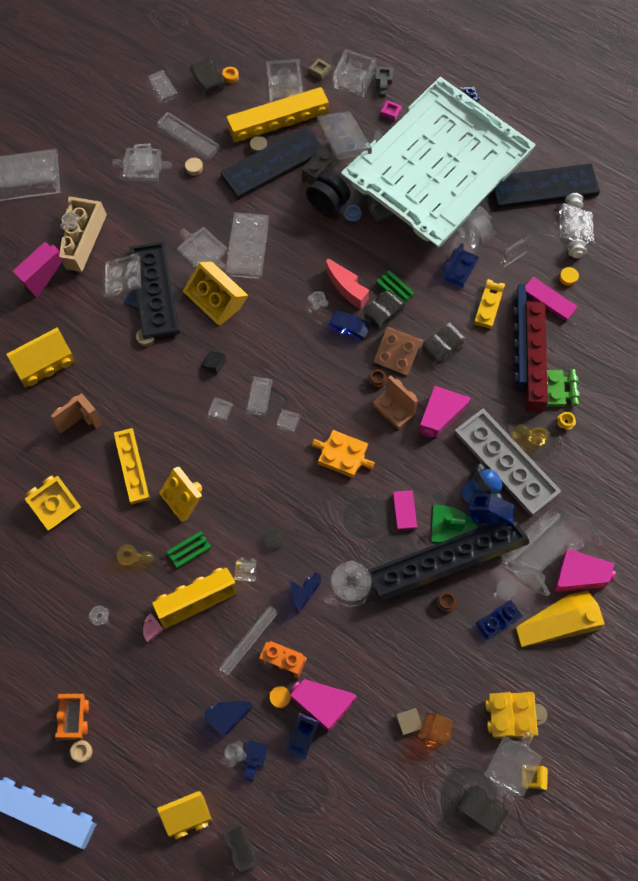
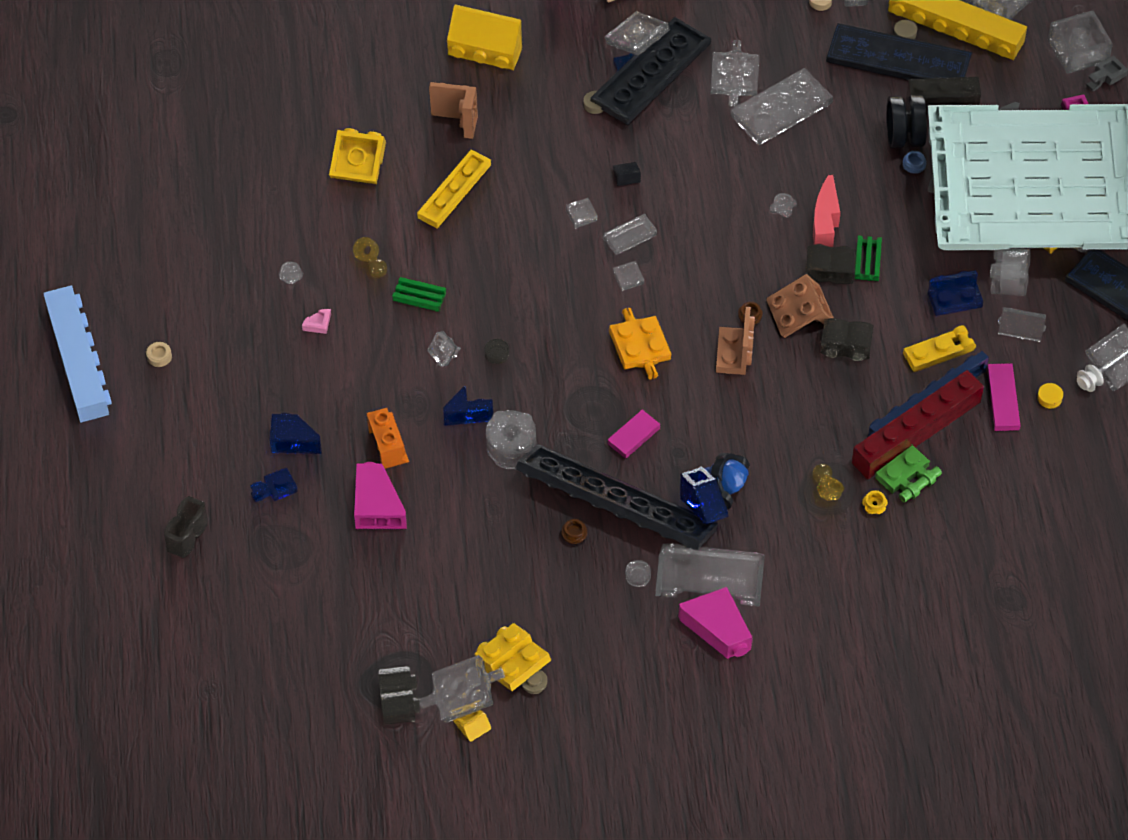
camera: 50 degrees right, 10 degrees down
orange window [55,694,89,741] -> none
yellow slope [152,567,238,629] -> none
yellow slope [157,791,212,840] -> none
yellow plate [159,467,202,522] -> none
yellow slope [183,262,248,325] -> none
clear axle [219,606,277,675] -> none
clear plate [224,741,247,767] -> none
light orange tile [270,686,291,709] -> none
clear blue slope [286,713,319,759] -> none
dark tan tile [309,59,331,80] -> none
clear tile [317,111,372,159] -> none
clear blue slope [328,310,371,341] -> none
dark tan tile [396,708,423,736] -> none
clear orange brick [418,713,454,748] -> none
dark pink slope [419,386,471,438] -> none
green shield [431,505,478,543] -> none
light grey plate [454,408,562,517] -> none
clear blue slope [475,600,523,640] -> none
yellow wedge [515,591,605,648] -> none

